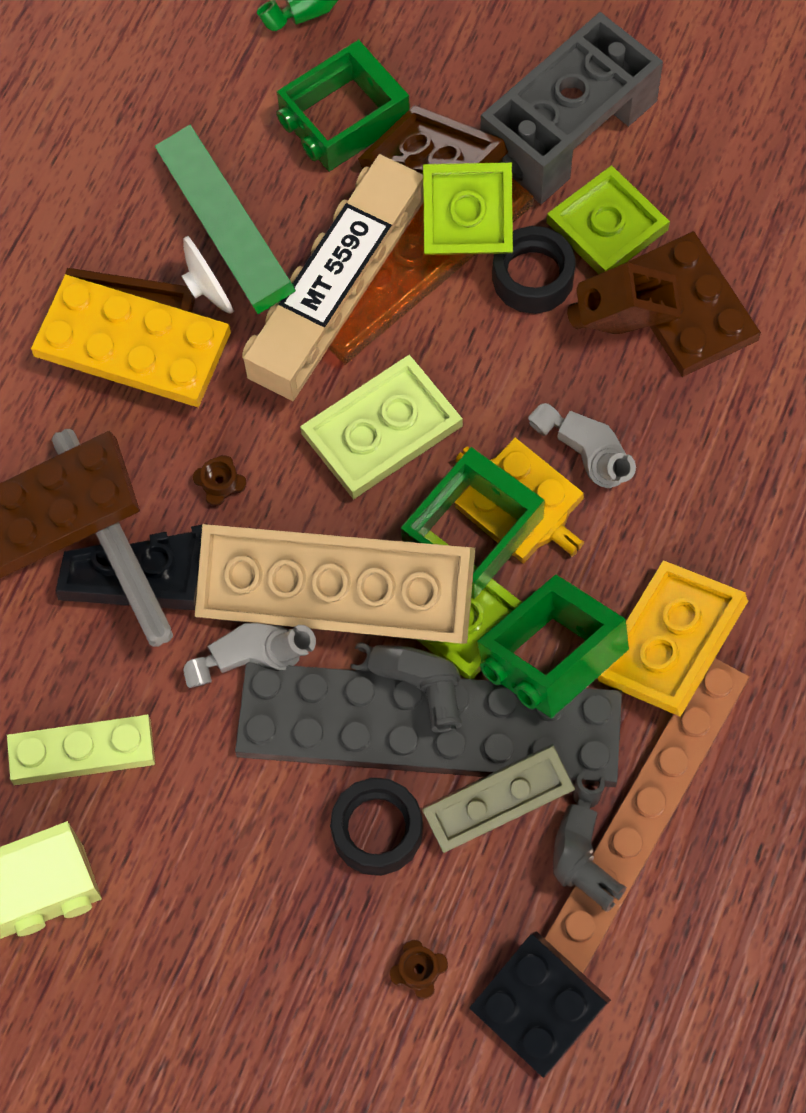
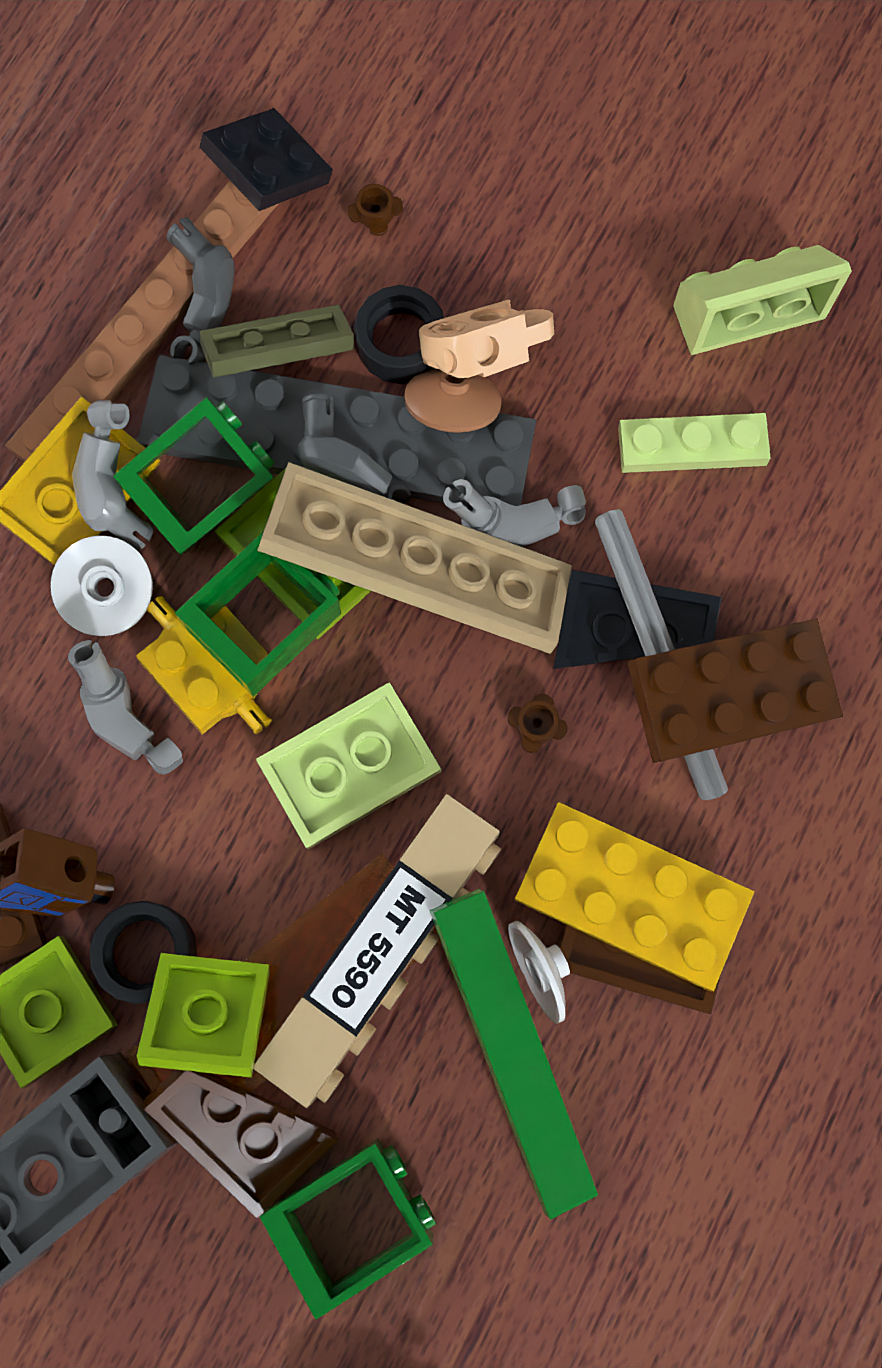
camera: 175 degrees left, 10 degrees up
none -> white dish [51,536,153,636]
none -> light grey arm [72,400,153,551]
none -> nougat dish [404,368,501,433]
none -> light nougat piece [419,300,554,378]

